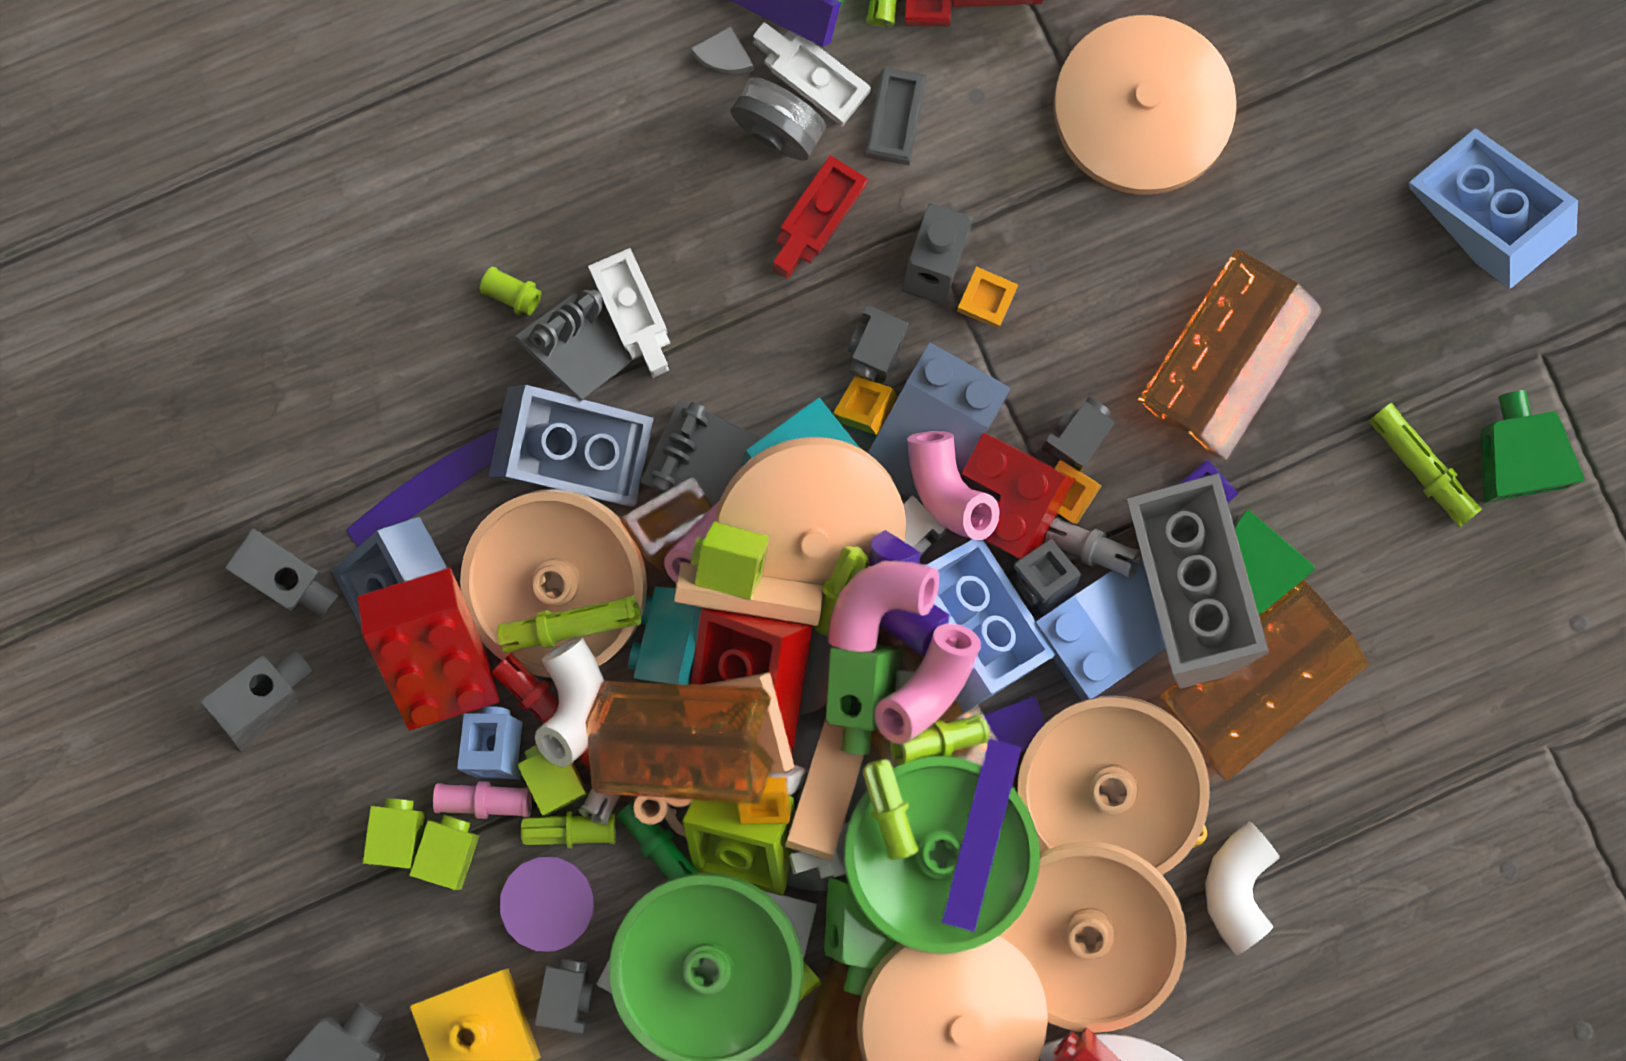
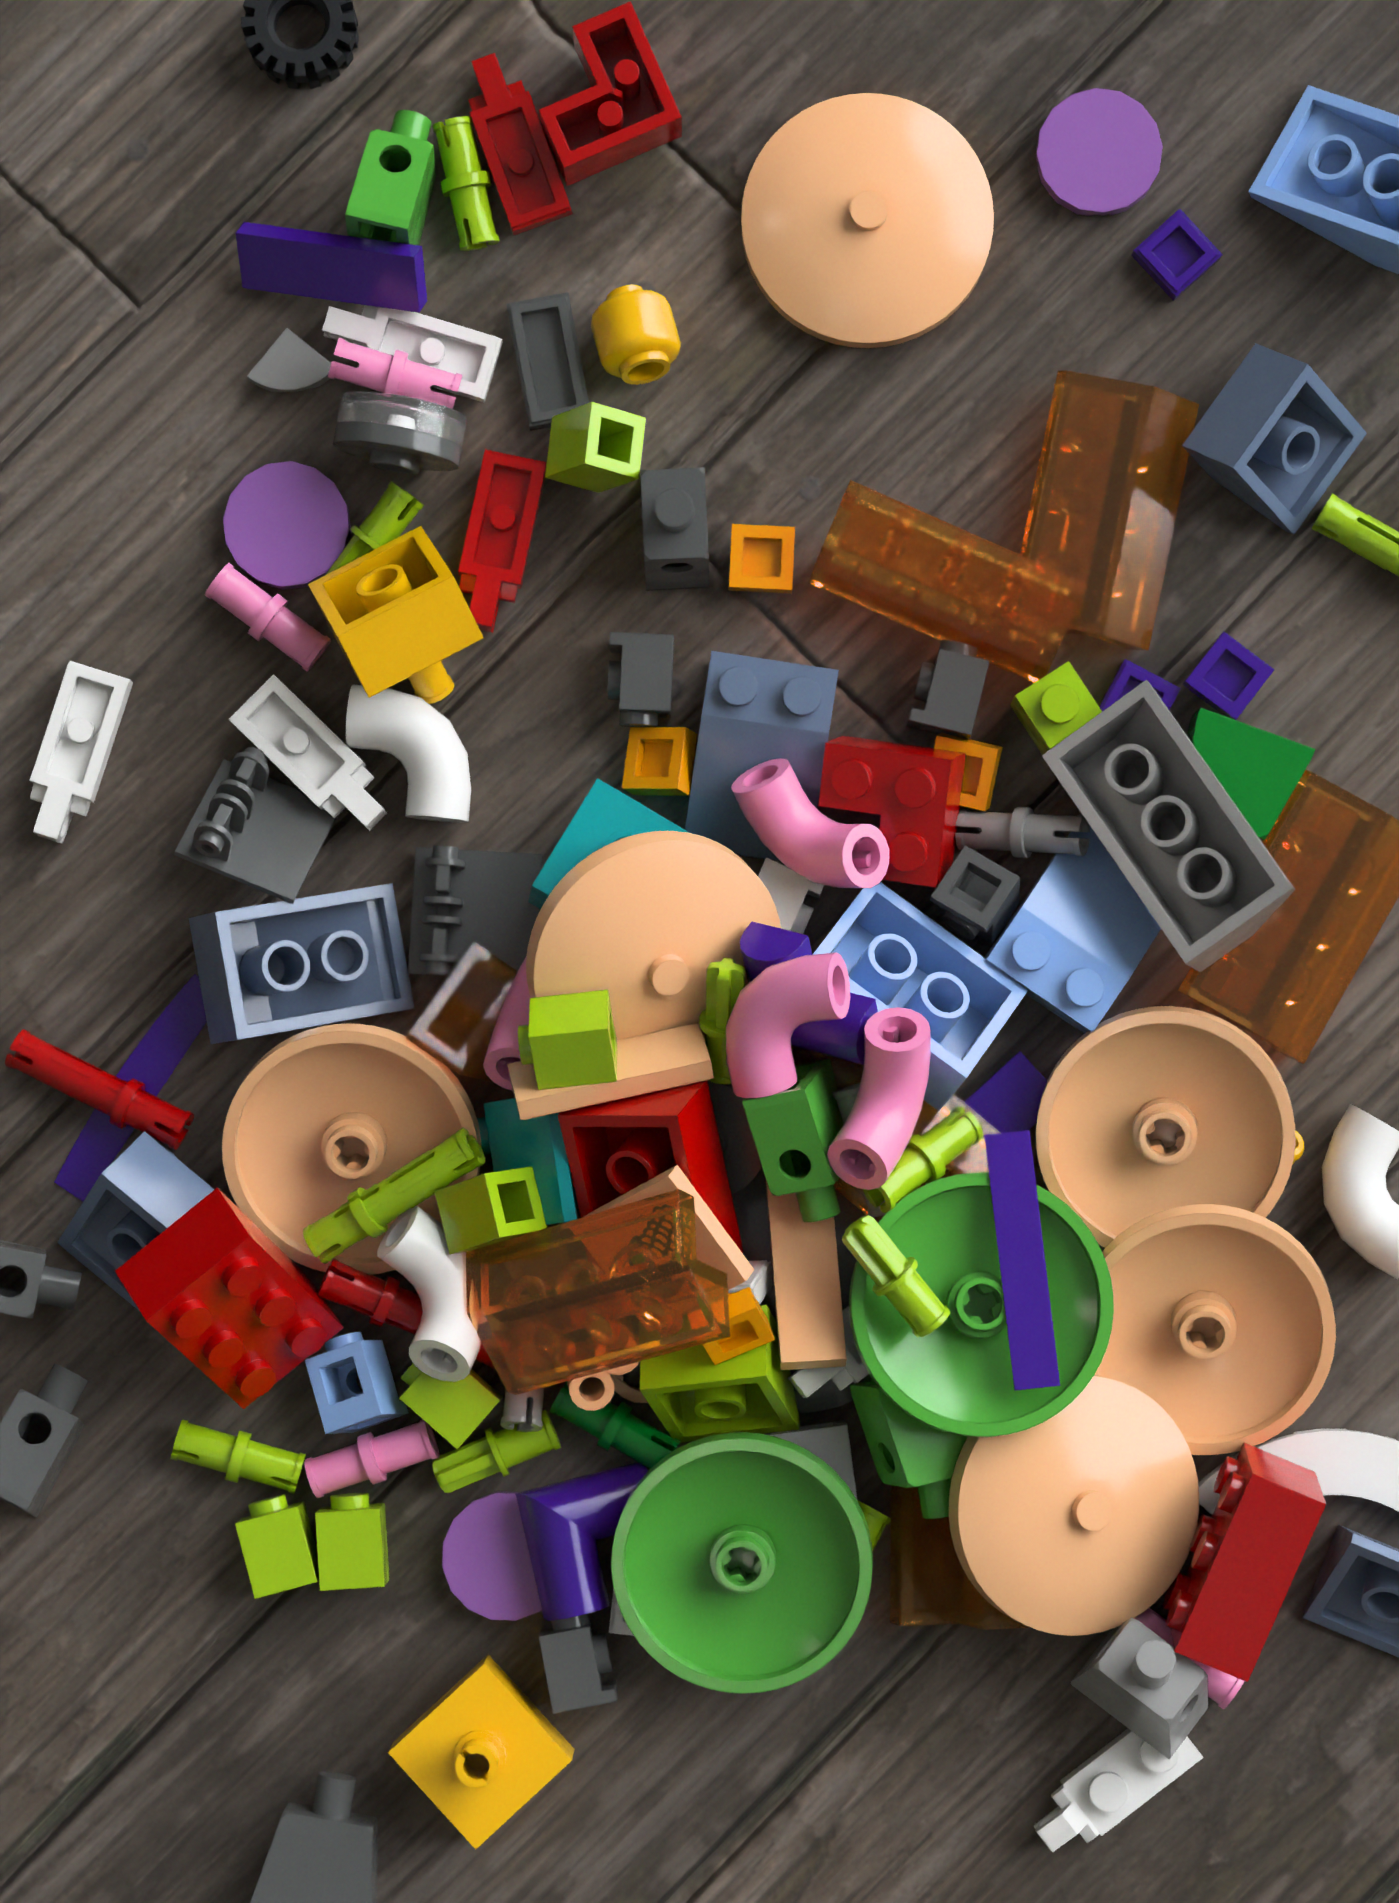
camera: 20 degrees left, 5 degrees up
lime pin [479,266,541,315] -> none
none -> red pin [5,1029,194,1150]
none -> white hinge [30,661,133,844]
none -> lime pin [170,1419,306,1494]
none -> bright pink pin [205,563,331,672]
none -> medium lavender tile [223,461,351,590]
none -> yellow brick [308,526,484,704]
none -> lime axle [326,481,424,574]
none -> bright pink pin [328,338,462,415]
none -> white cylinder [346,684,471,823]
none -> lime brick [434,1166,548,1254]
none -> dark purple brick [515,1462,648,1621]
none -> lime brick [545,402,646,493]
none -> yellow head [591,285,681,385]
none -> clear orange slope [809,480,1088,683]
none -> lime brick [1010,661,1102,755]
none -> medium lavender tile [1036,88,1163,217]
none -> dark purple tile [1131,209,1223,301]
none -> sand blue slope [1182,343,1367,535]
none -> dark purple plate [1182,631,1274,720]

